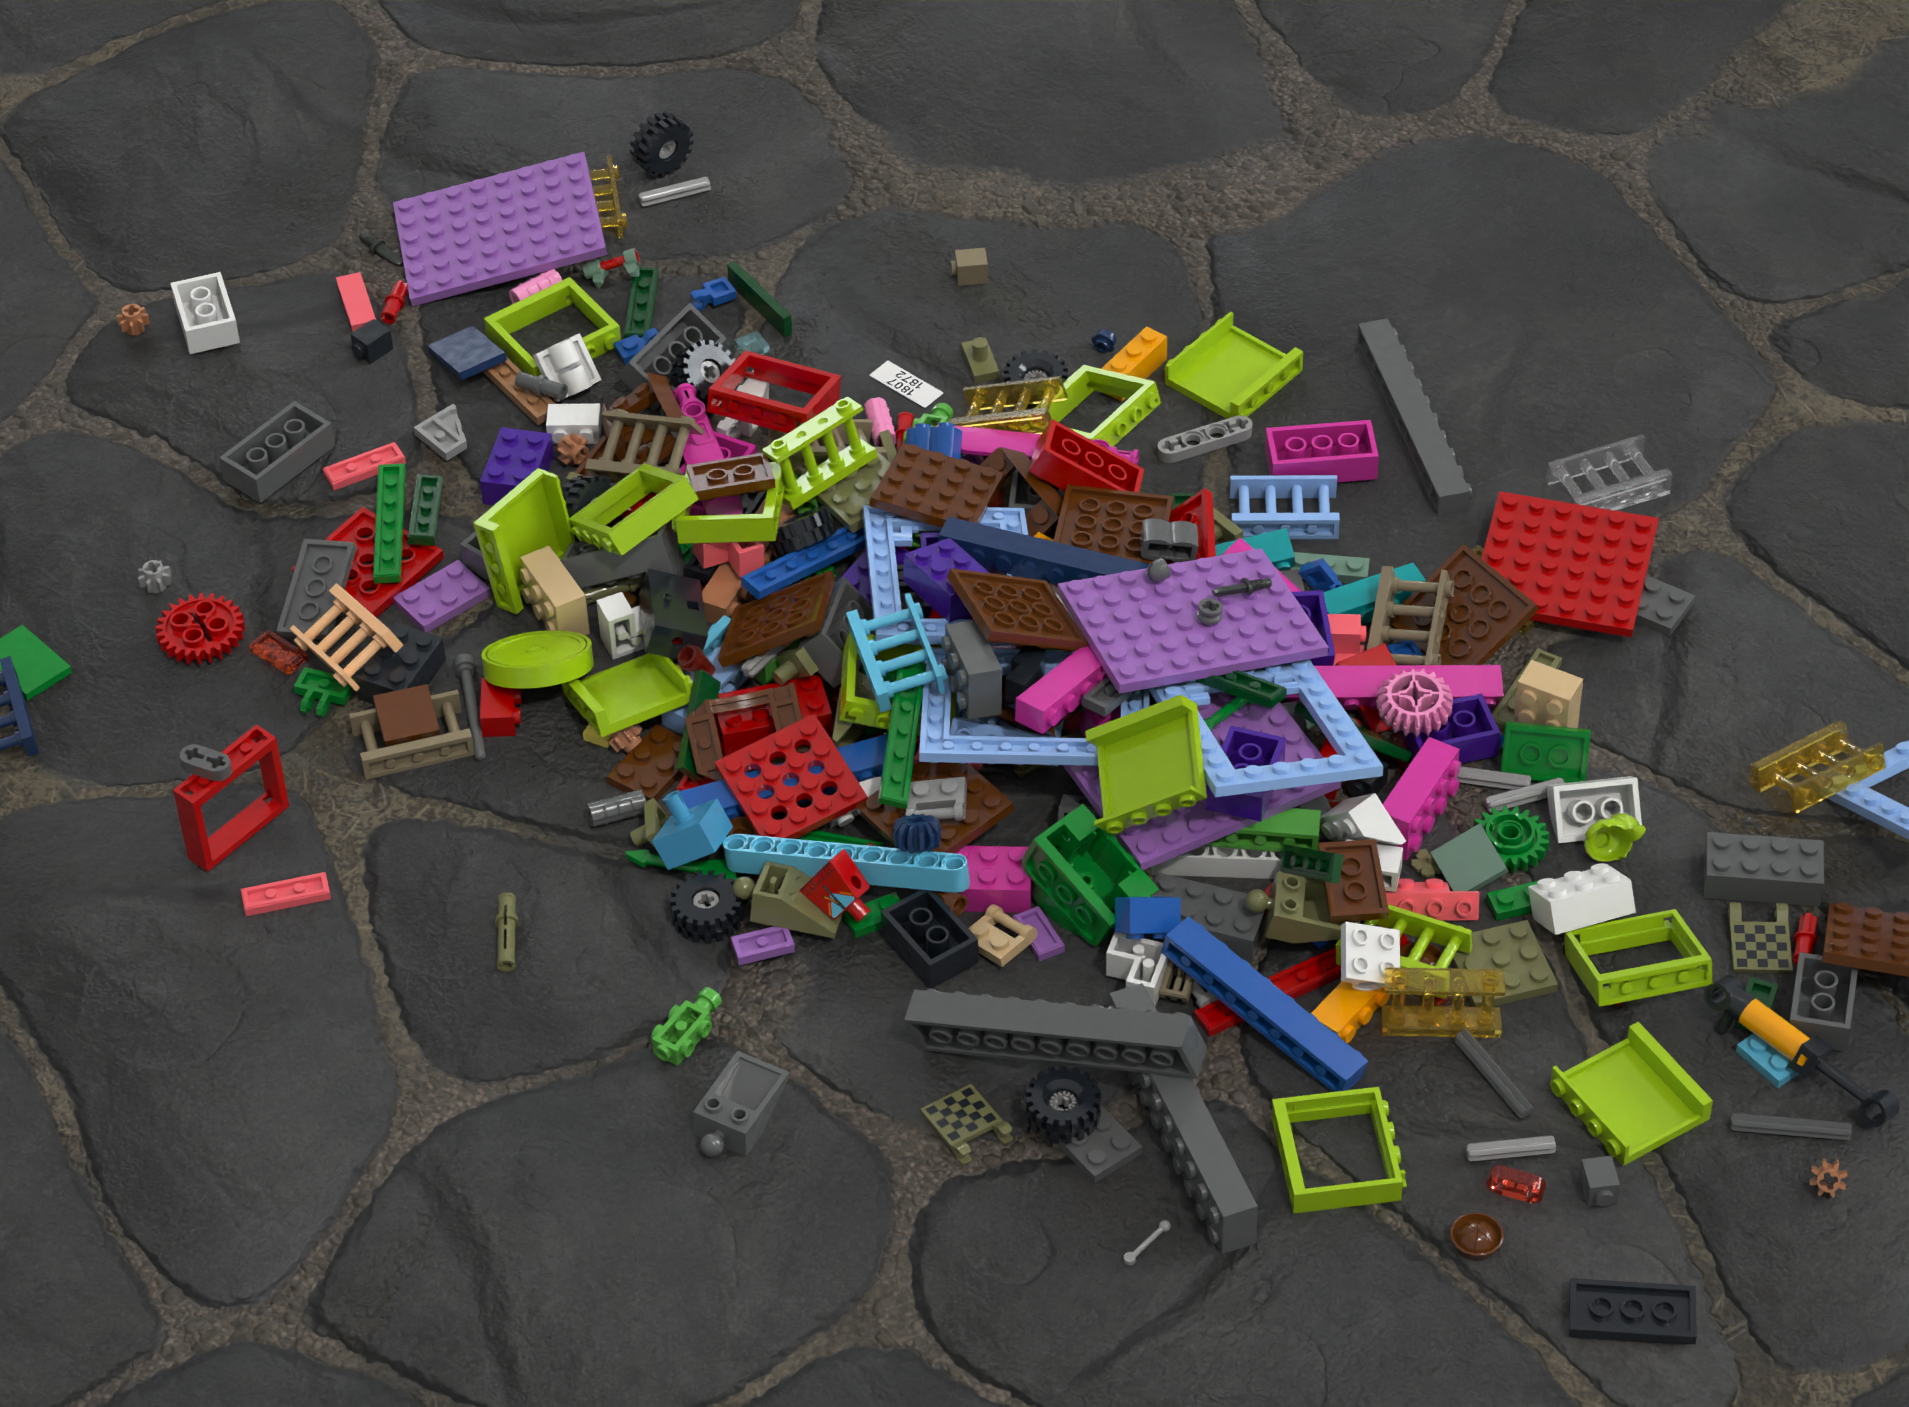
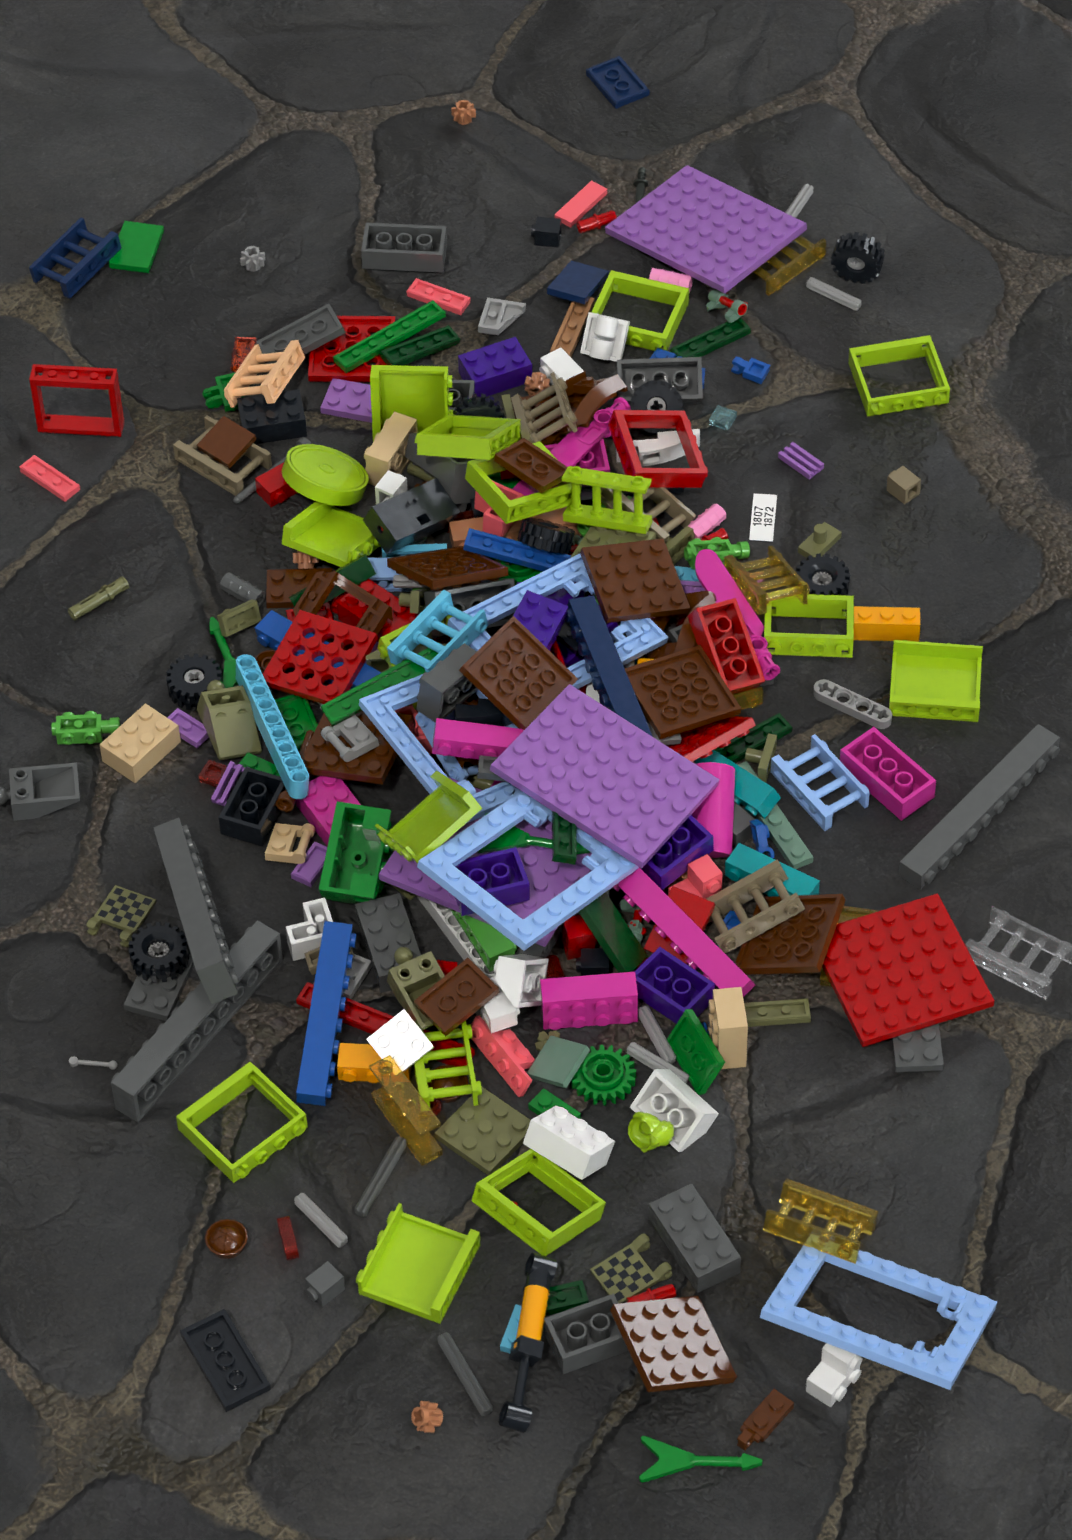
camera: 55 degrees right, 5 degrees up
red gear [155,593,245,665] -> none
white brick [171,272,240,354] -> none
dark grey beam [180,744,232,781] -> none
dark grey pin [515,371,568,400] -> none
dark azure brick [652,790,733,870] -> none
clear red cone [678,645,715,676] -> none
dark green tile [727,261,792,338] -> none
red torso [799,849,871,922] -> none
dark blue gear [893,813,942,854] -> none
blue brick [906,422,962,459] -> none
dark blue plate [1092,329,1116,353] -> none
blue brick [1115,896,1181,939] -> none
dark grey brick [1140,518,1198,562] -> none
dark grey hinge [1147,558,1171,582] -> none
dark grey bush [1197,598,1223,625] -> none
pearl dark grey piece [1212,578,1272,597] -> none
dark green tile [1280,844,1344,884] -> none
bright pink gear [1376,667,1453,737] -> none
none -> tan brick [100,703,181,783]
none -> clear red plate [198,760,227,787]
none -> medium lavender tile [211,761,245,806]
none -> dark blue tile [586,56,649,109]
none -> medium lavender tile [778,442,824,480]
none -> light grey axle [785,184,814,218]
none -> lime window [848,335,950,416]

